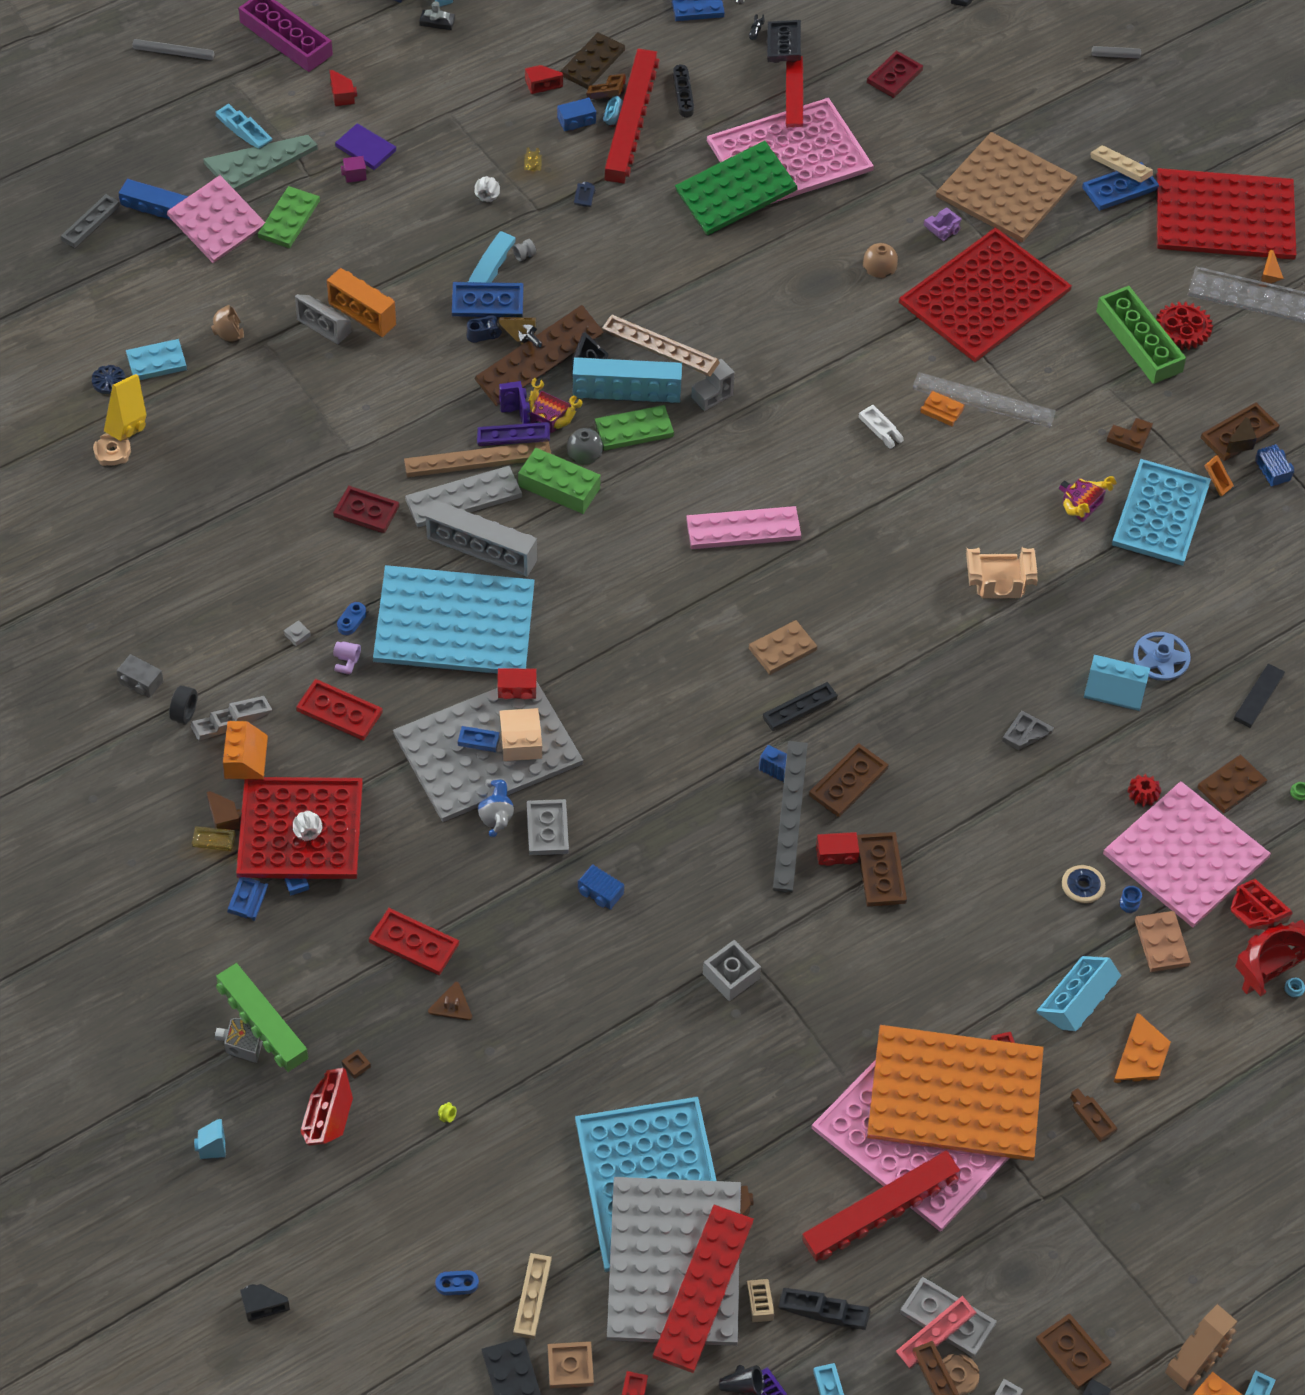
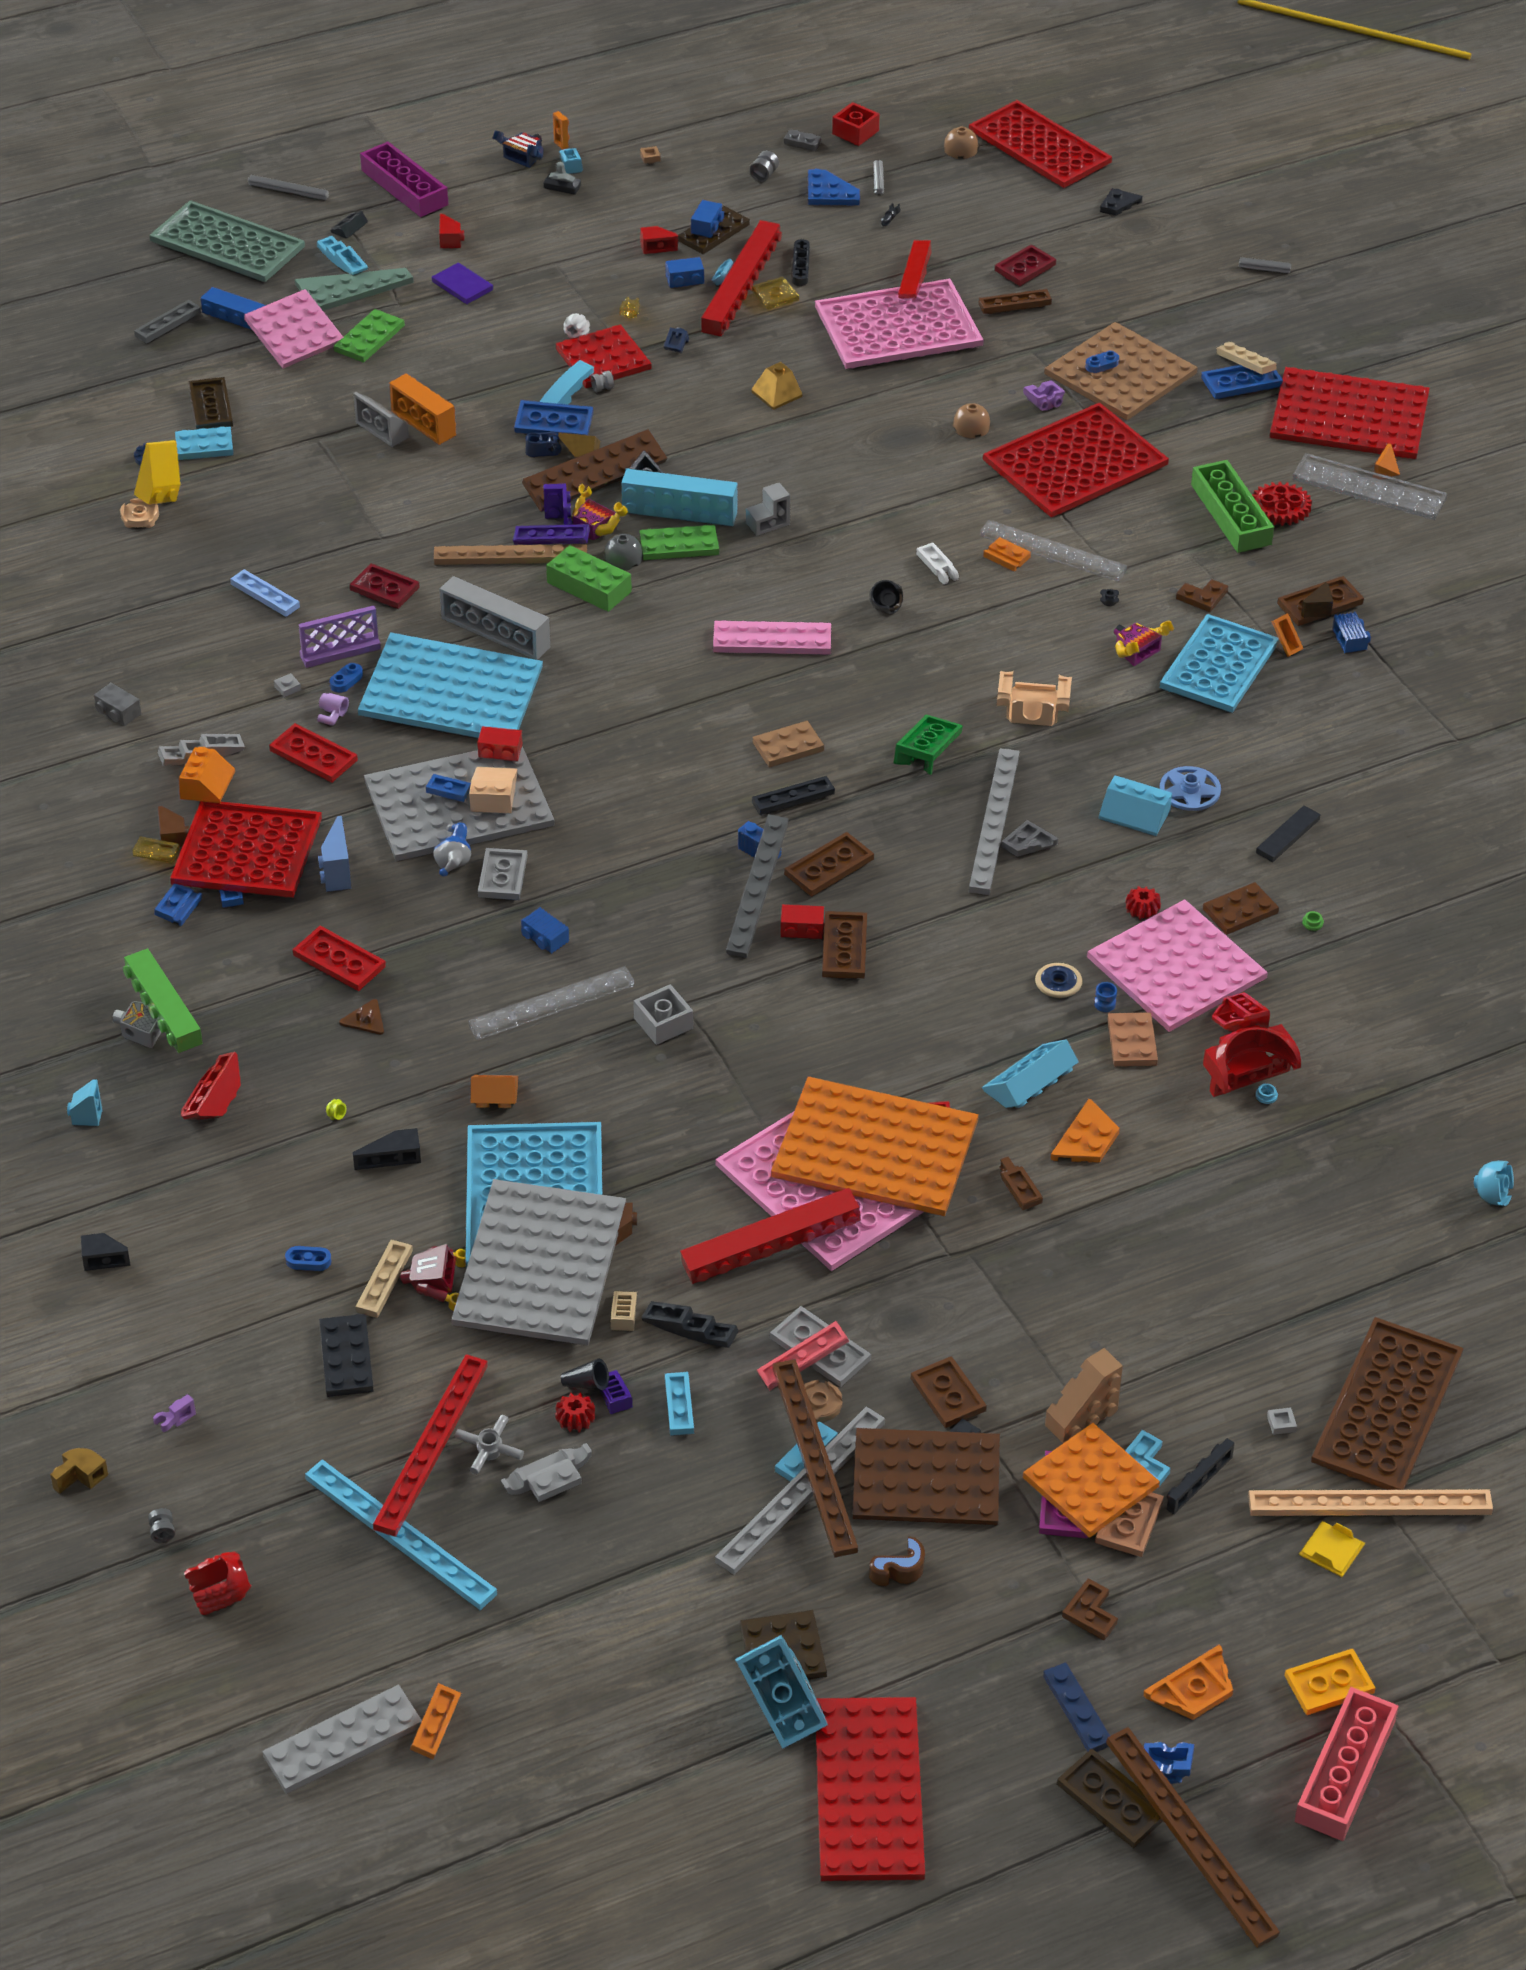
camera: 10 degrees right, 10 degrees down
black tyre [169,685,198,724] -> none
medium nougat cylinder [211,305,244,342] -> none
white piece [293,811,322,841] -> none
magenta brick [340,156,367,183] -> none
reddish brown plate [342,1049,371,1079] -> none
light grey plate [405,466,522,528] -> none
black bar [519,325,543,348] -> none
medium nougat plate [548,1342,594,1389] -> none
reddish brown plate [586,74,626,100] -> none
medium nougat plate [602,315,720,377] -> none
red plate [653,1204,754,1373] -> none
green plate [675,140,798,235] -> none
black plate [767,20,801,63] -> none
none -> sand green plate [149,201,305,282]
none -> dark brown plate [188,377,233,430]
none -> light blue plate [230,569,300,617]
none -> medium lavender fence [299,605,381,668]
none -> medium blue slope [318,816,351,892]
none -> black slope [330,211,368,238]
none -> black slope [353,1128,421,1170]
none -> dark red torso [400,1244,466,1311]
none -> clear plate [468,966,634,1040]
none -> orange slope [471,1075,518,1108]
none -> red plate [556,324,652,388]
none -> blue brick [691,200,724,237]
none -> clear yellow plate [752,277,799,310]
none -> pearl gold slope [752,362,803,410]
none -> black piece [869,580,903,614]
none -> green plate [893,714,963,775]
none -> light grey plate [969,748,1020,895]
none -> reddish brown plate [979,289,1052,314]
none -> blue plate [1085,351,1119,373]
none -> black plate [1100,589,1119,606]

